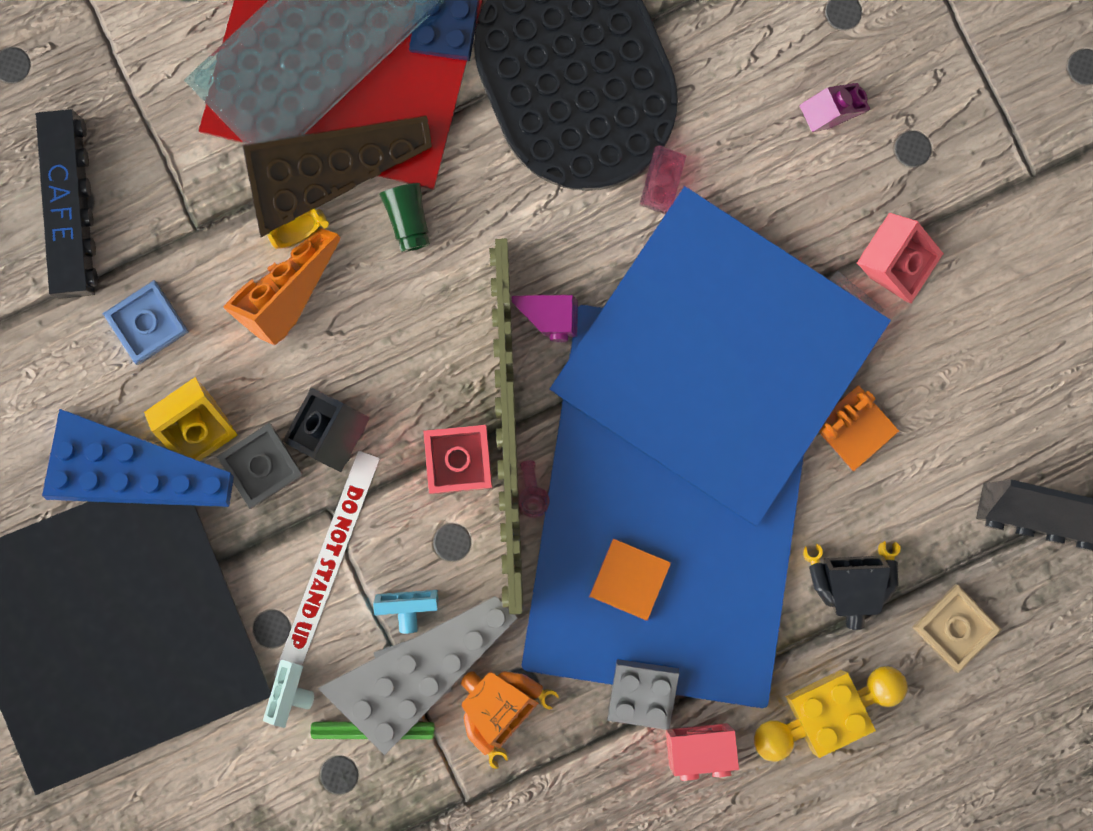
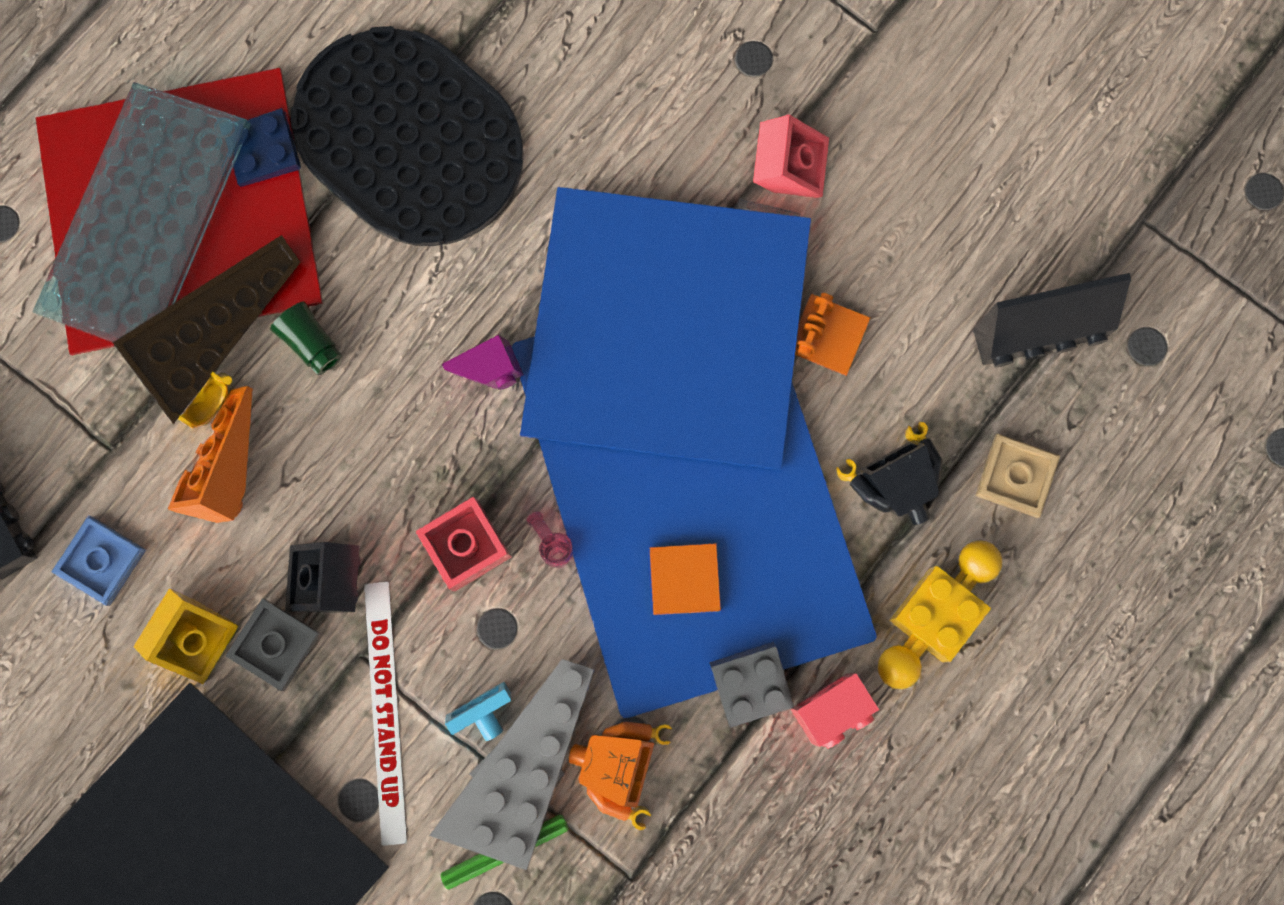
camera: 20 degrees left, 5 degrees down
blue wing [42,409,234,507] -> none
light aqua tile [263,660,314,728] -> none
olive wing [489,238,524,614] -> none
clear pink plate [639,146,686,214] -> none
slope [799,83,871,132] -> none

